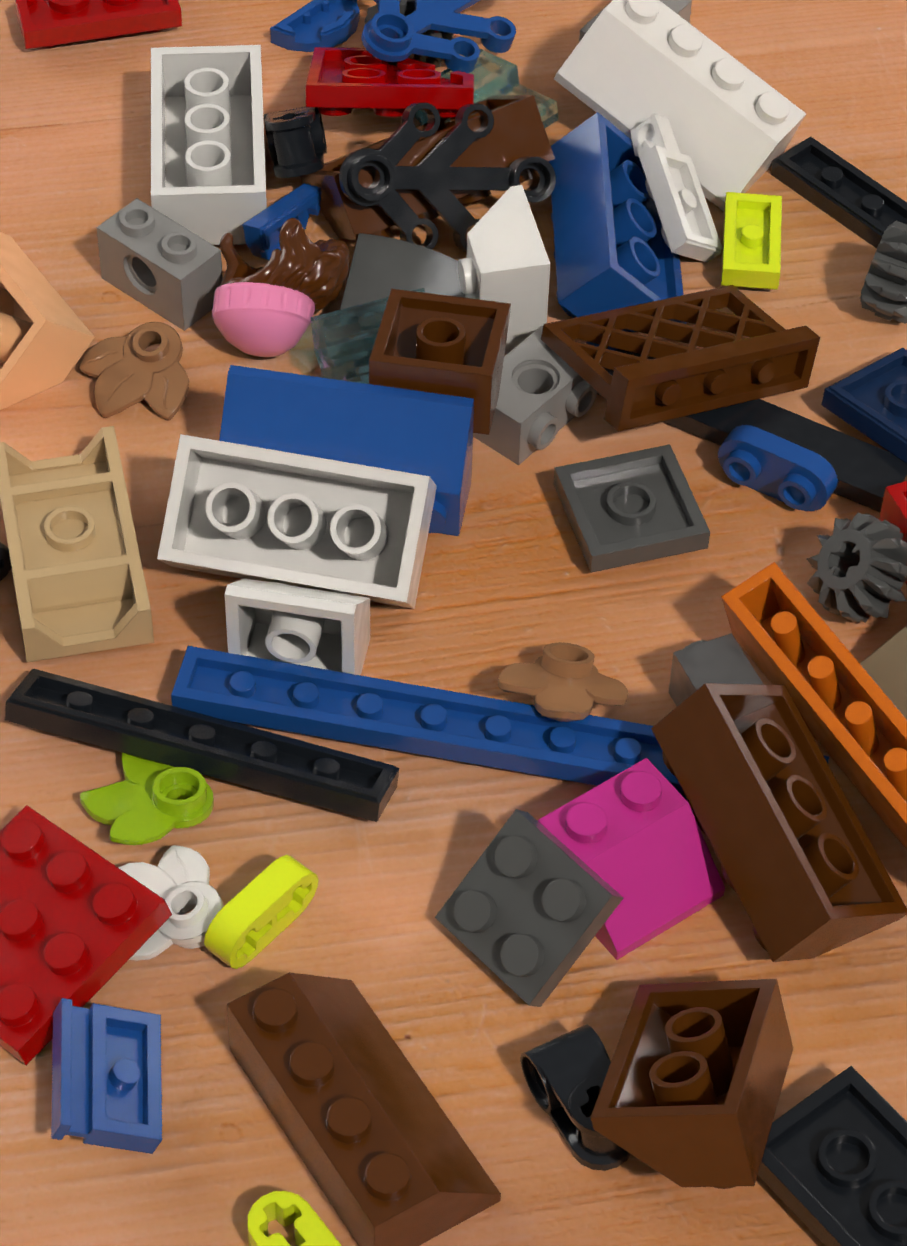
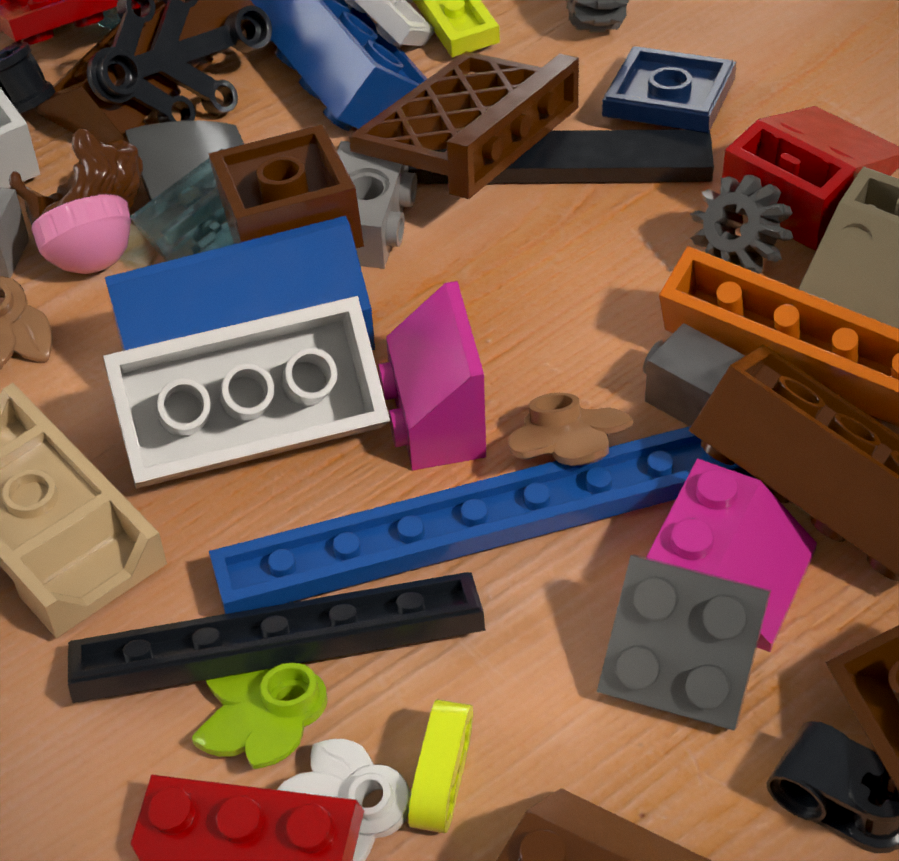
camera: 25 degrees left, 0 degrees up
white slope [224,578,370,675] -> none
blue tile [242,183,321,261] -> none
white slope [458,185,550,354] -> none
dark grey plate [553,444,710,573] -> none
blue plate [718,425,838,511] -> none
none -> dark pink slope [378,281,486,471]

